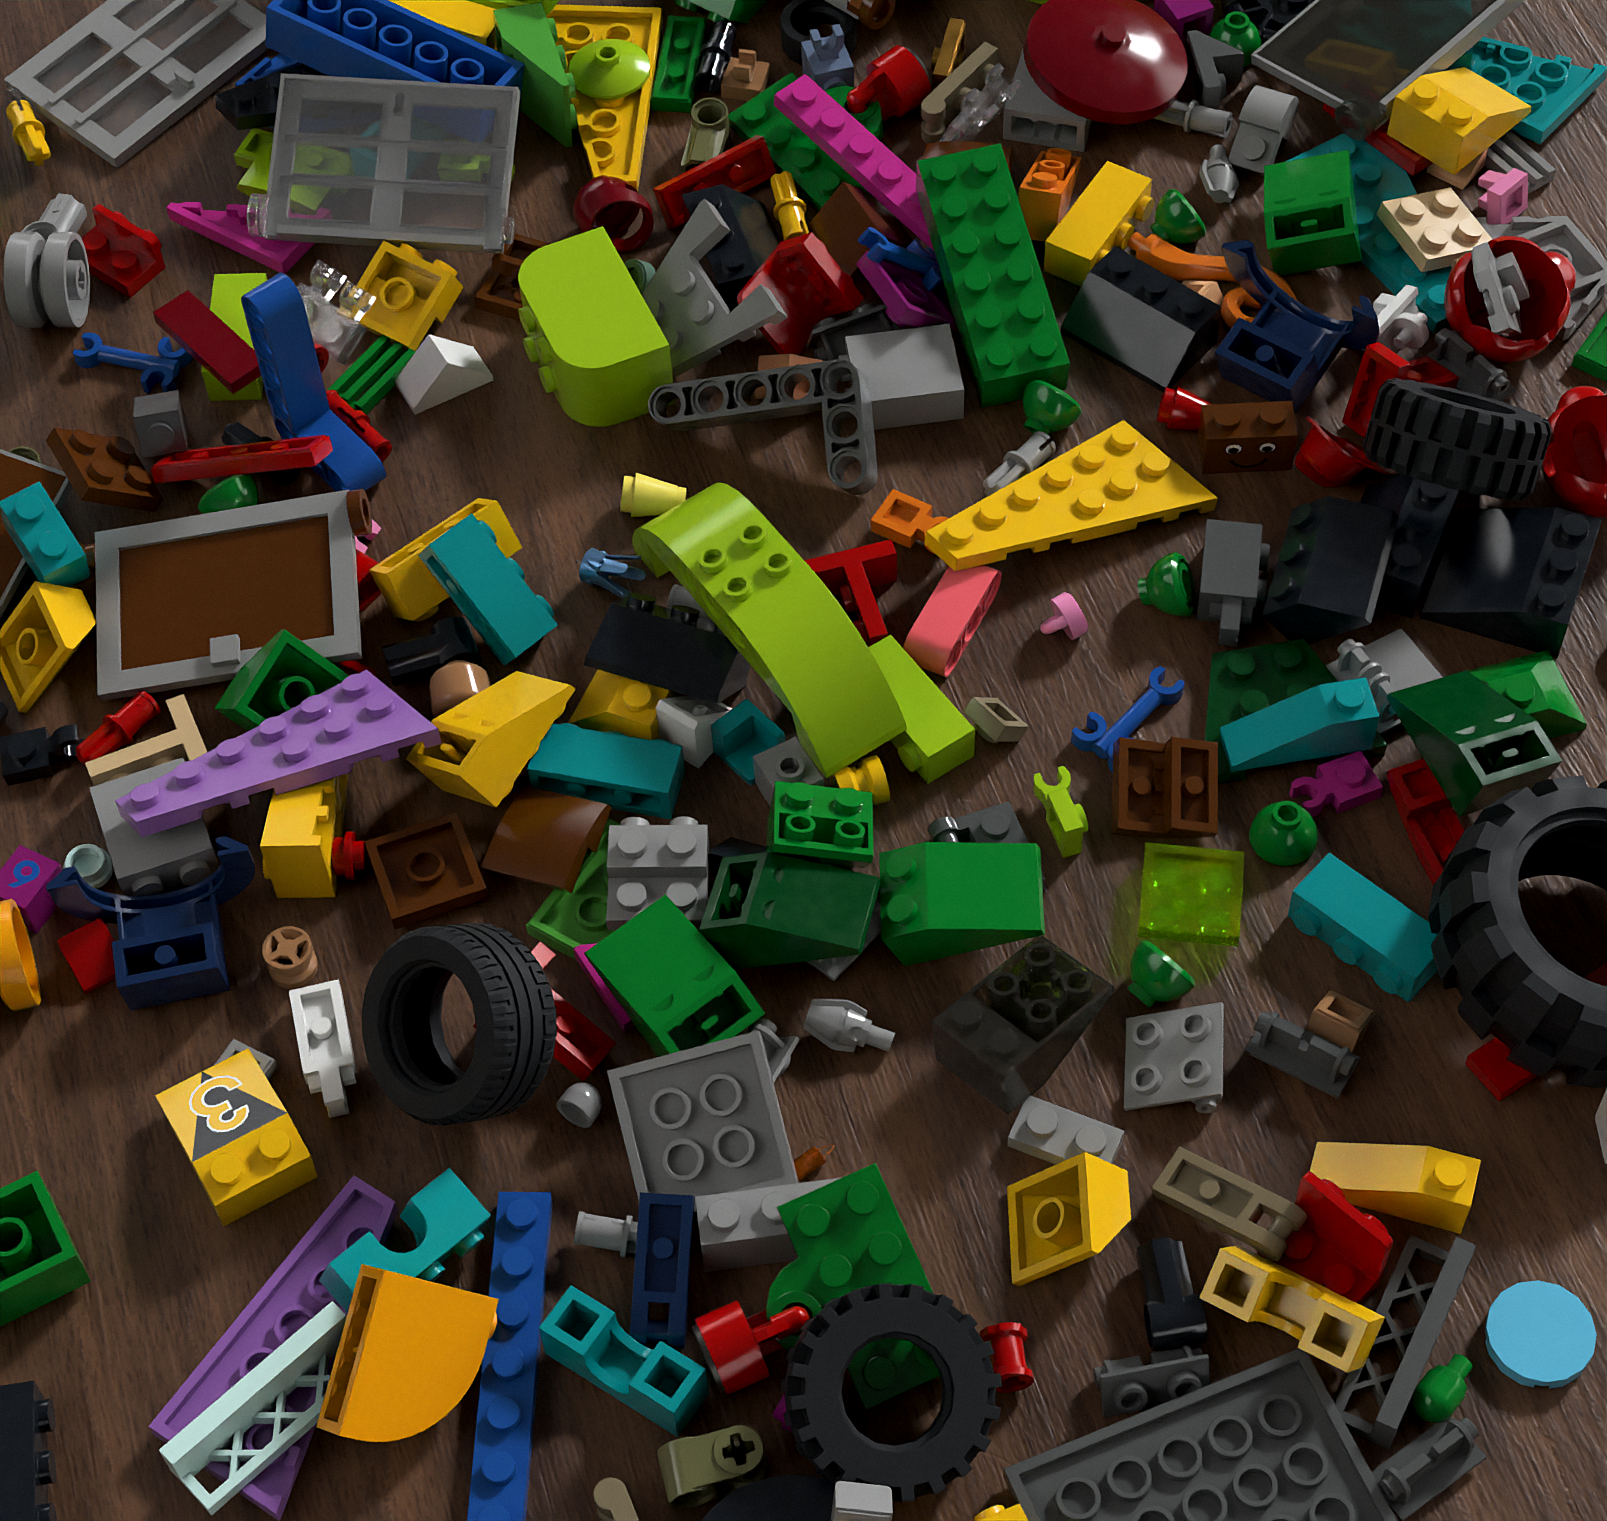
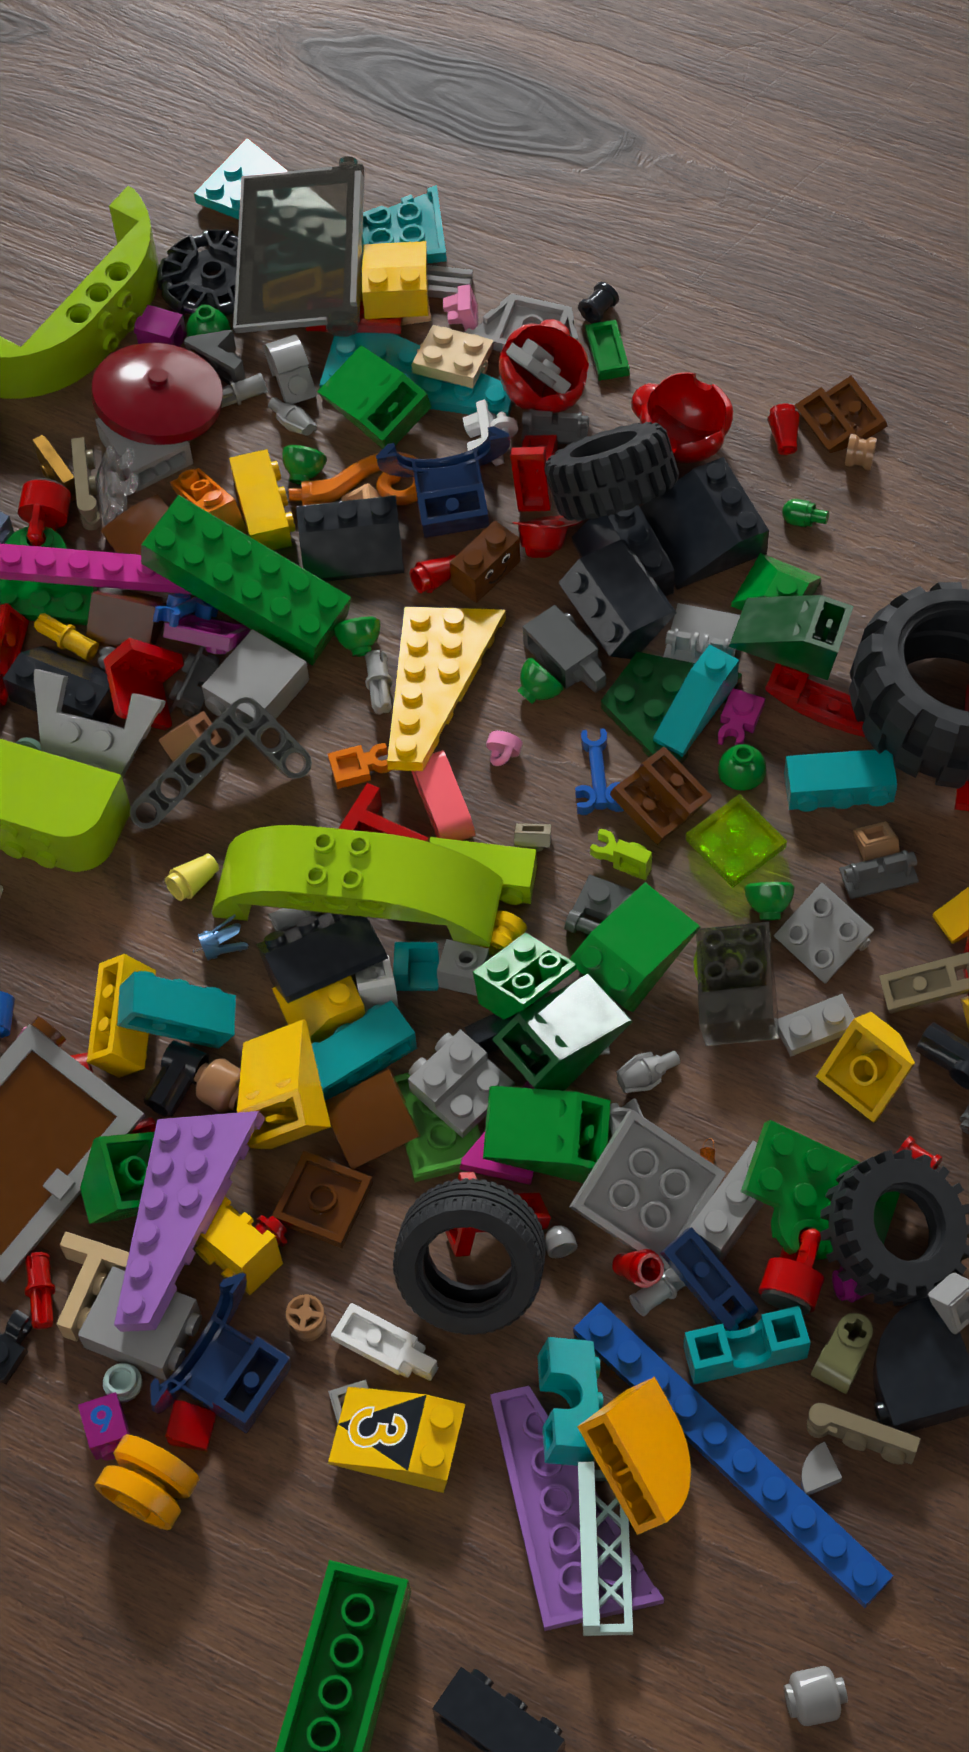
camera: 45 degrees left, 5 degrees up
none -> red cone [612,1249,664,1288]

